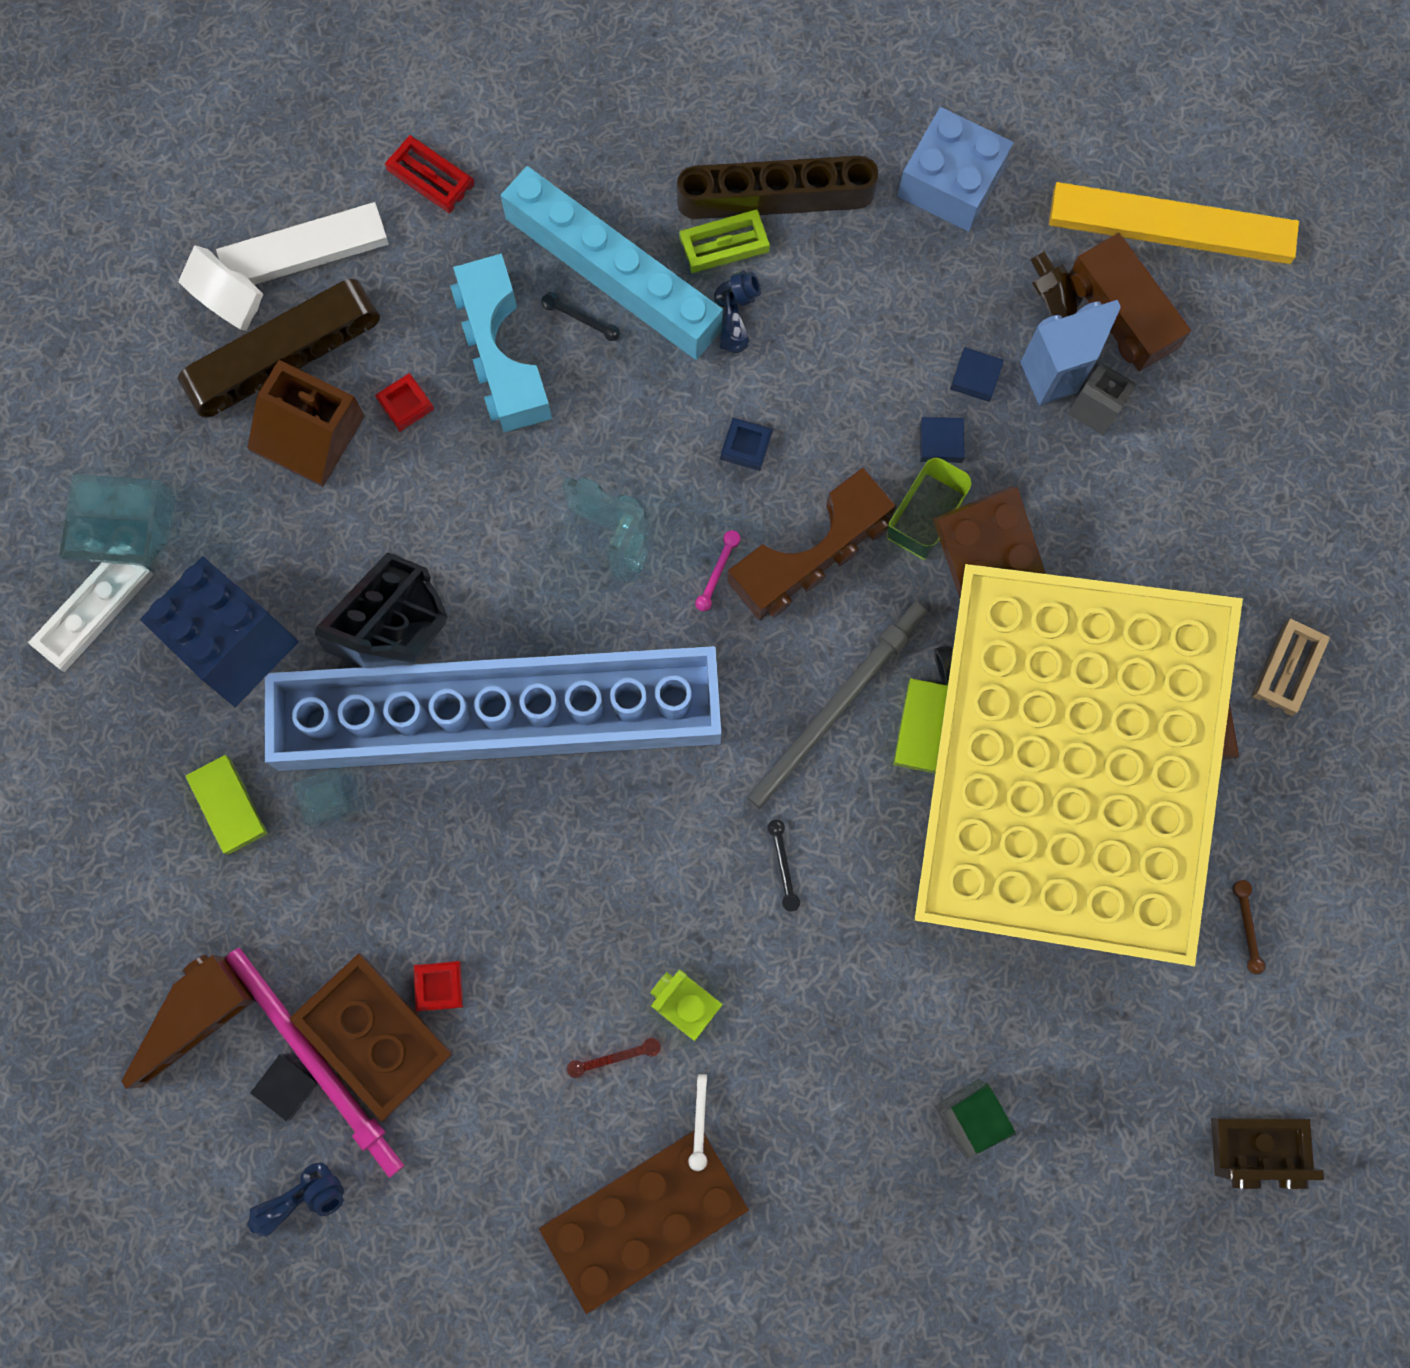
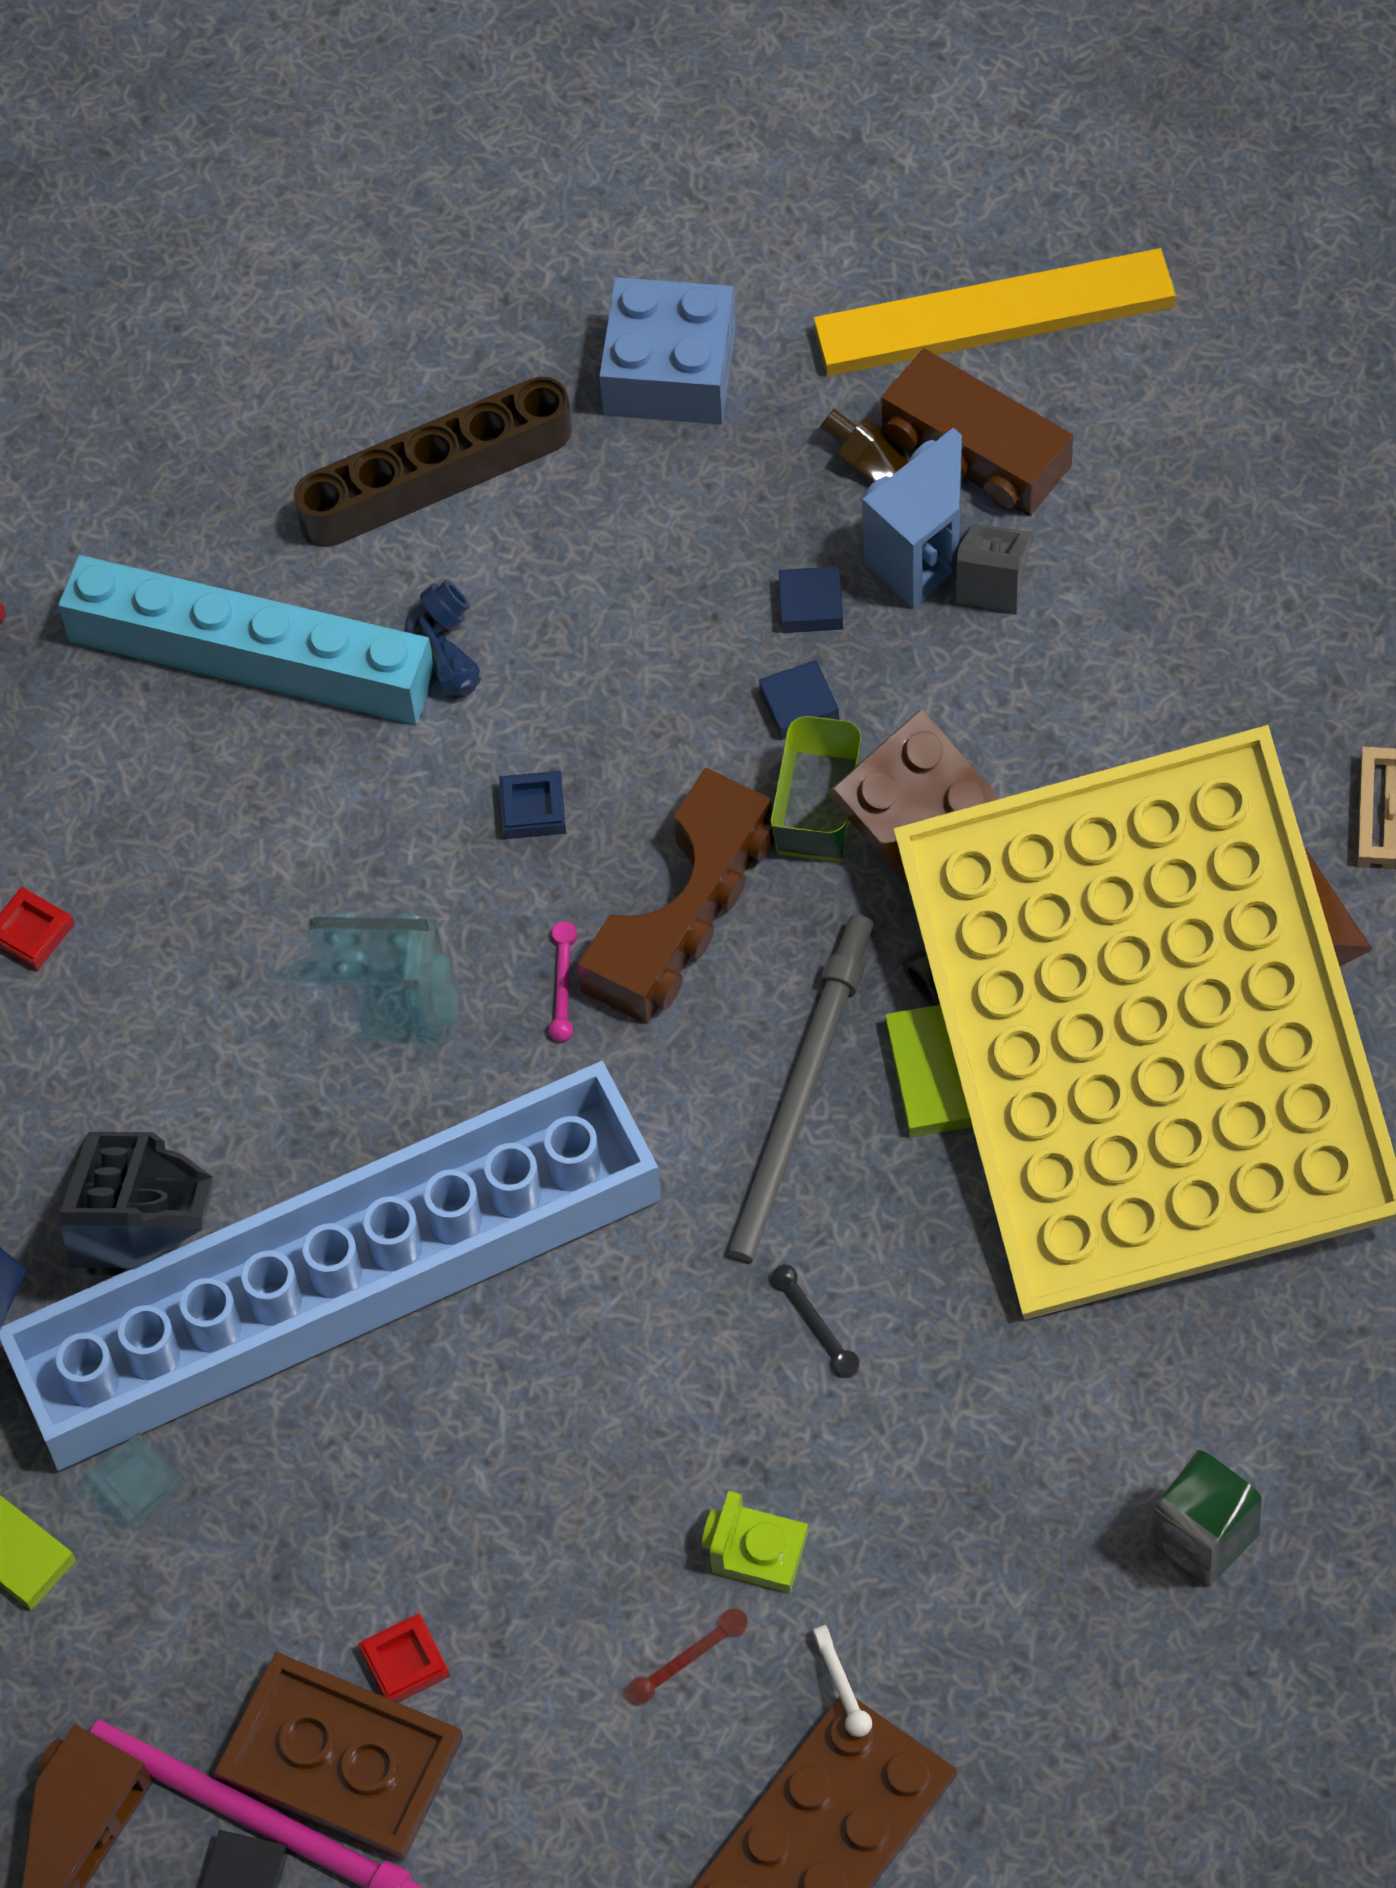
camera: 15 degrees left, 15 degrees down
medium azure arch [450,253,552,433] -> none
black hinge [541,292,620,342] -> none
lime tile [679,210,770,274] -> none

